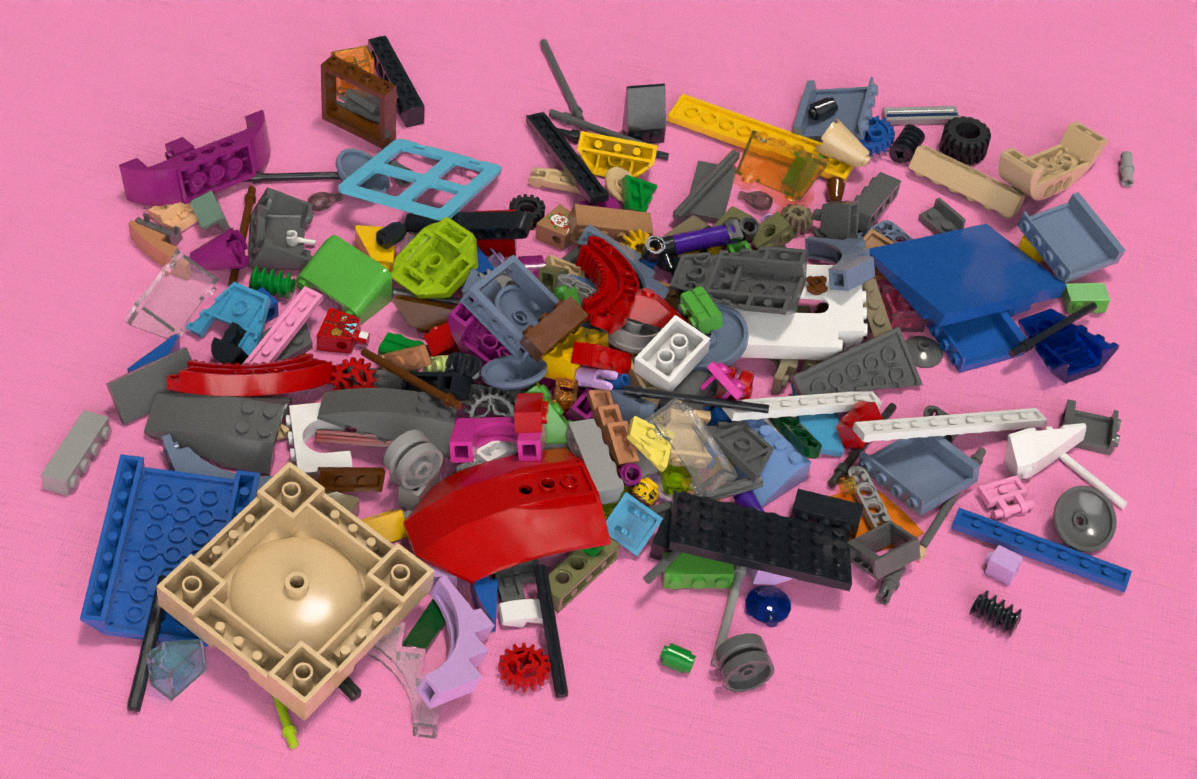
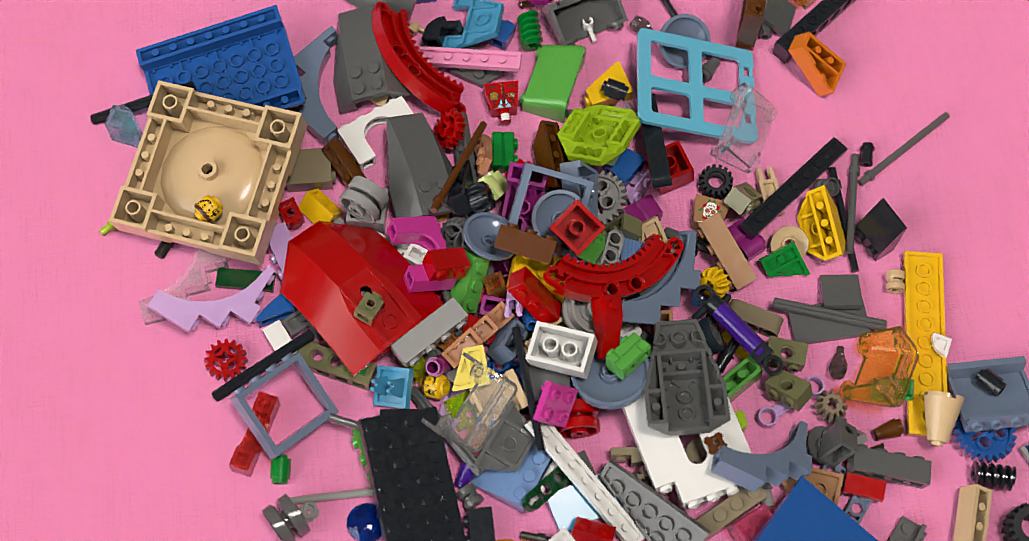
camera: 70 degrees right, 20 degrees up
none -> yellow head [194,195,224,223]
none -> clear red arch [229,391,281,477]
none -> sand blue window [230,352,339,459]
none -> olive brick [353,292,384,326]
none -> dark grey wheel [456,483,484,510]
none -> red brick [547,199,605,256]
none -> clear windscreen [710,82,777,173]
none -> olive brick [723,182,763,215]
none -> orange wedge [788,32,847,96]
none -> dark grey wheel [813,178,840,196]
none -> dark grey tile [819,274,863,309]
none -> red tile [842,472,887,502]
none -> black pin [860,142,875,167]
none -> tan wheel [885,269,905,294]
none -> white tile [931,332,952,358]

